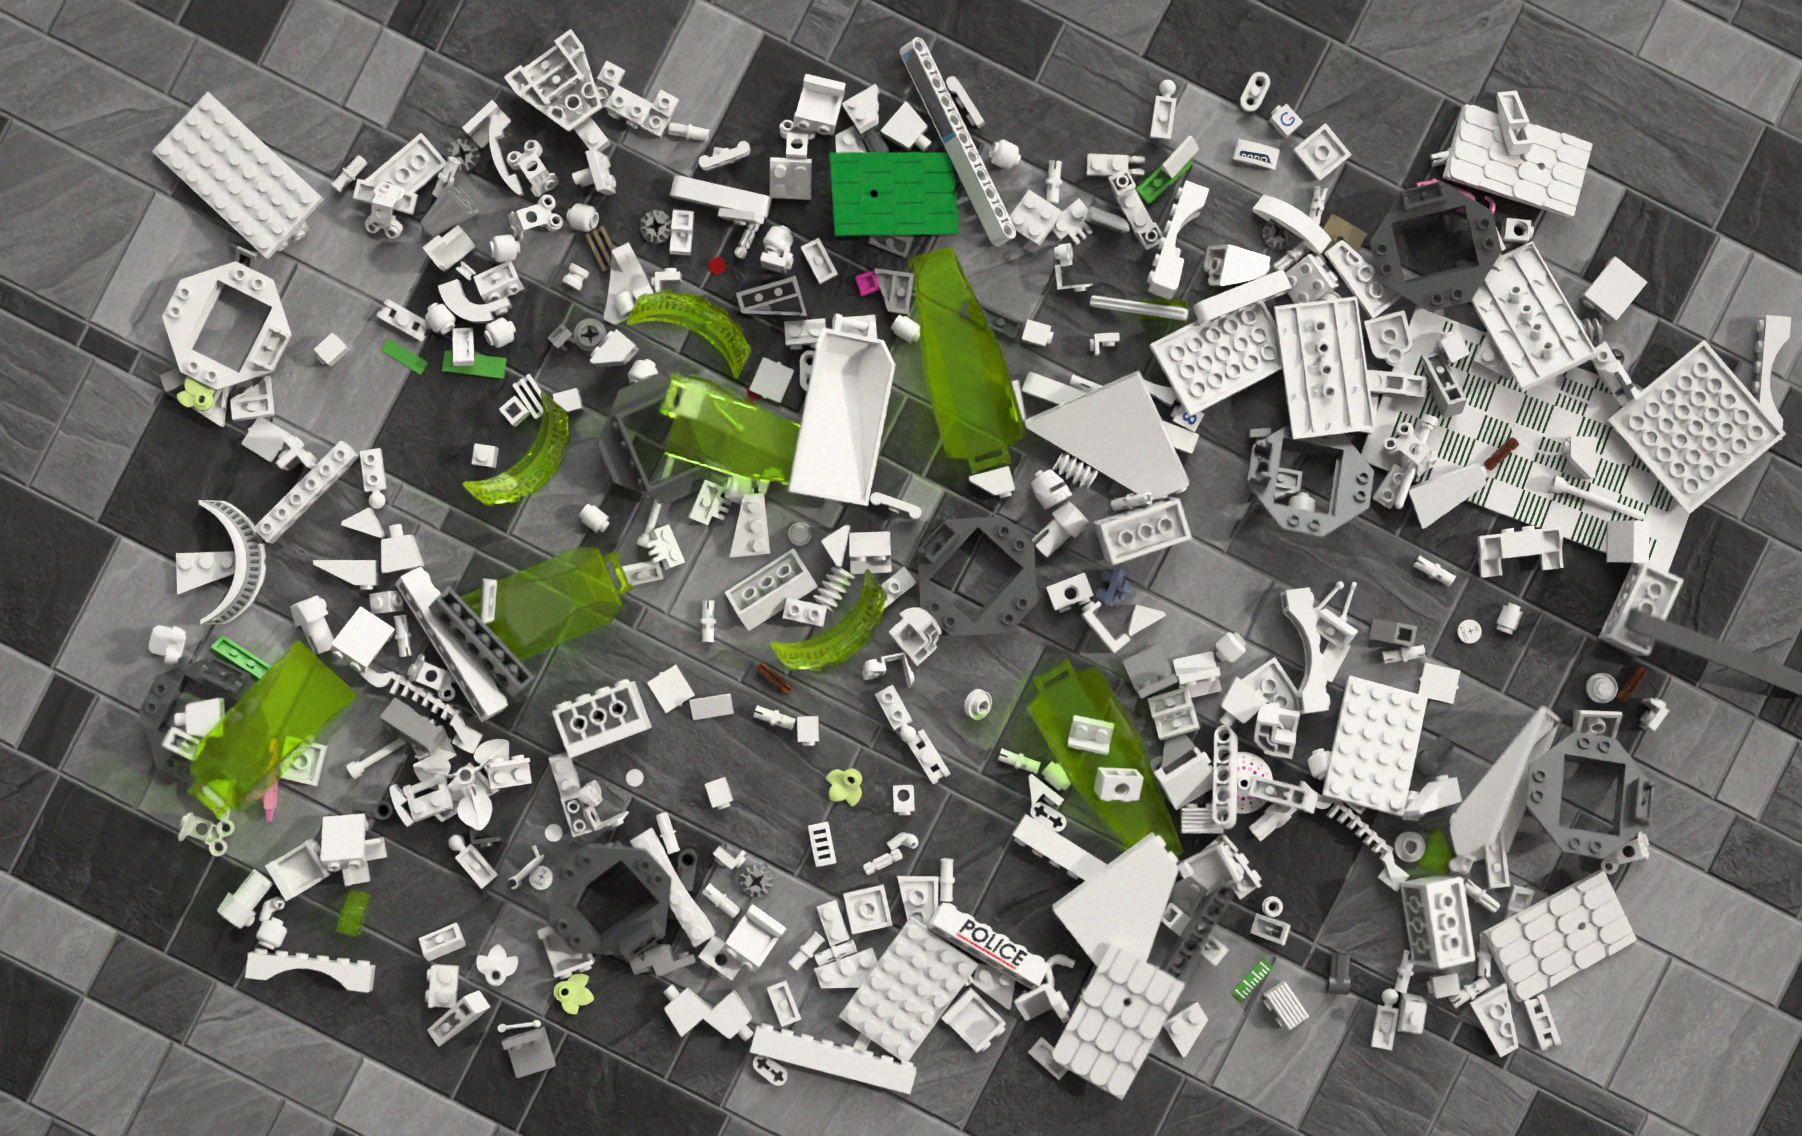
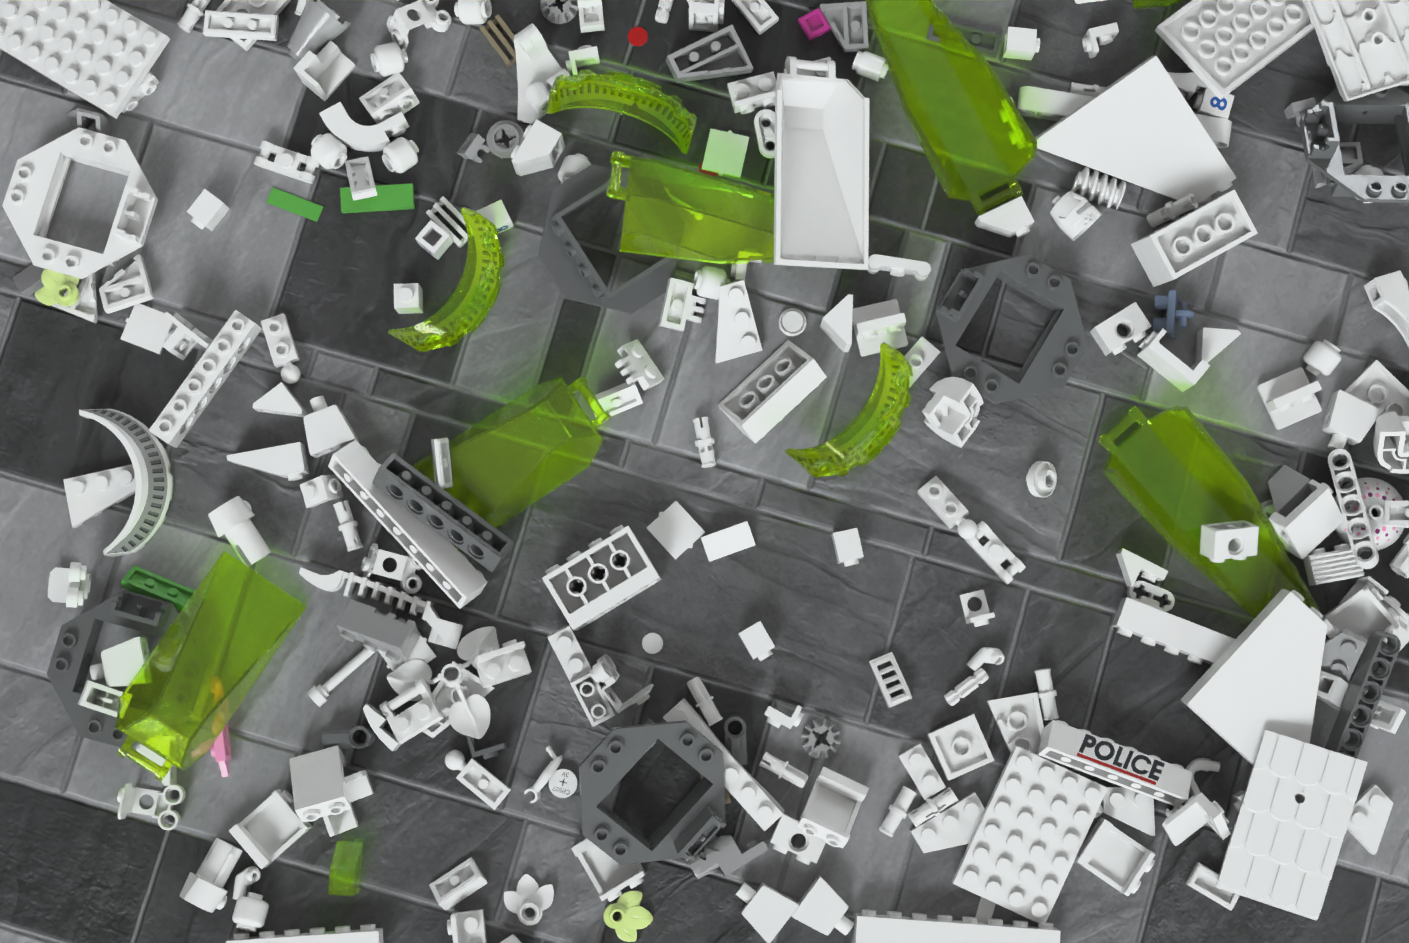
camera: 10 degrees left, 5 degrees down
white plate [276,736,327,786] -> none
white panel [331,606,395,673] -> none
white piece [365,182,405,239] -> none
white bush [456,261,476,281] -> none
white sticker [545,824,562,842] -> none
white wheel [562,263,589,291] -> none
white brick [578,504,610,533] -> none
white piece [636,453,676,549] -> none
white pin [753,705,796,730] -> none
copper axle [757,662,793,695] -> none
white plate [767,980,801,1027] -> none
white bracket [782,598,827,627] -> none
white piece [813,567,855,611] -> none
yellowish green plate [826,769,862,807] -> none
white piece [862,652,914,688] -> none
pin [997,748,1041,774] -> none
white piece [1031,501,1089,557] -> none
brick [1041,761,1072,791] -> none
white bracket [1068,715,1114,755] -> none
light grey bracket [1122,644,1178,699] -> none
white slope [1147,687,1200,740] -> none

